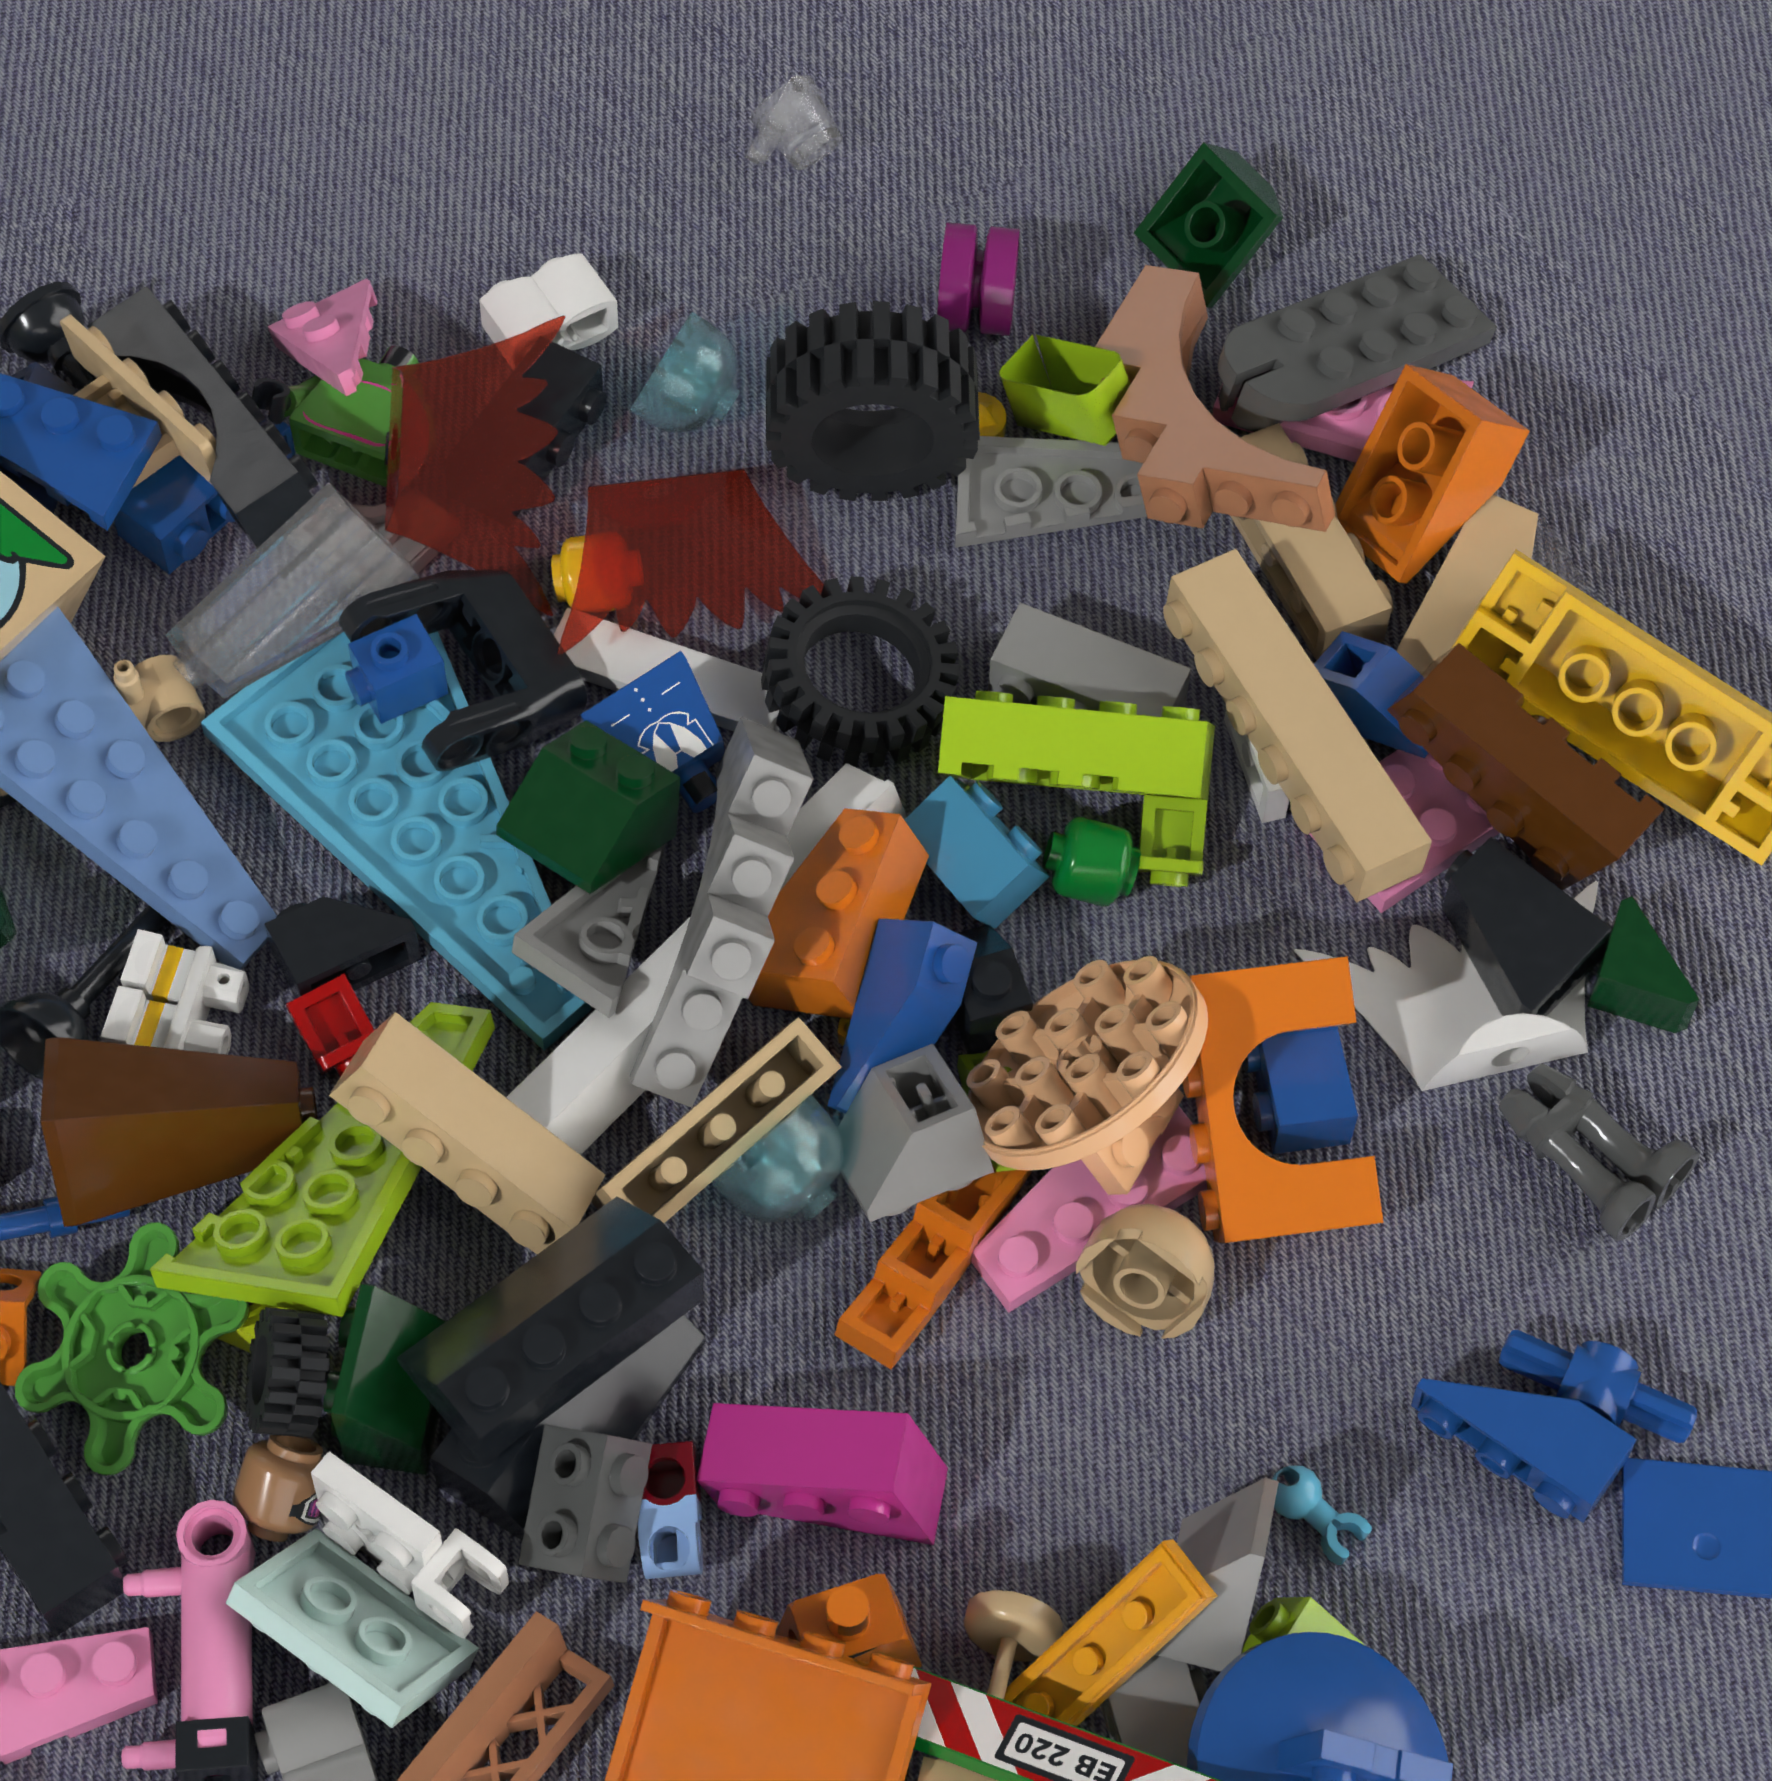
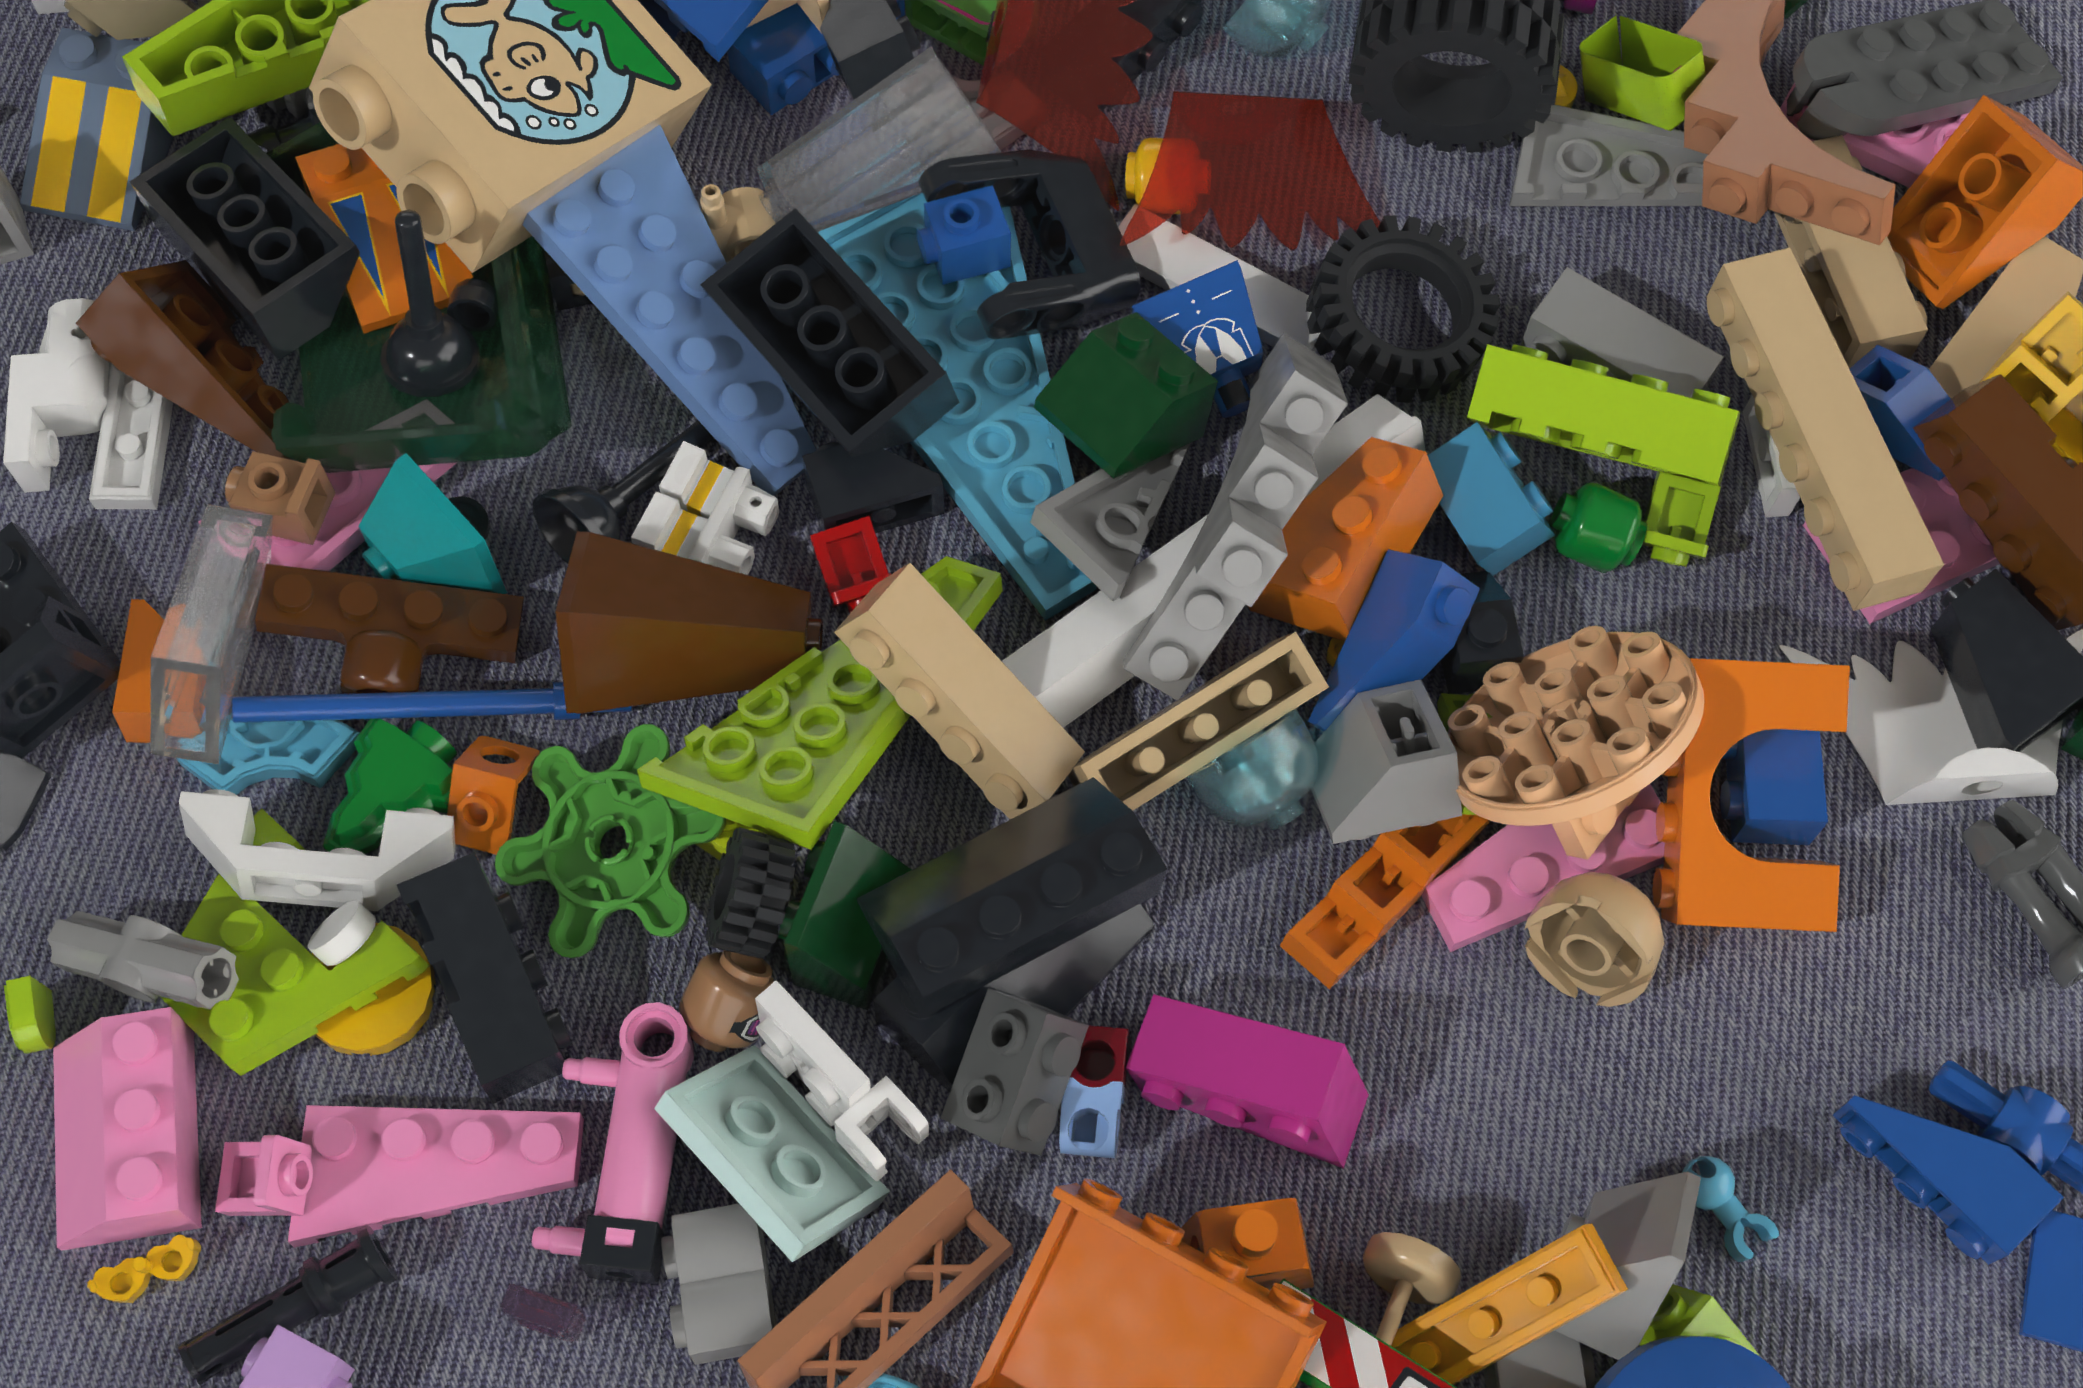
camera: 10 degrees right, 5 degrees up
none -> black slope [700,208,960,457]

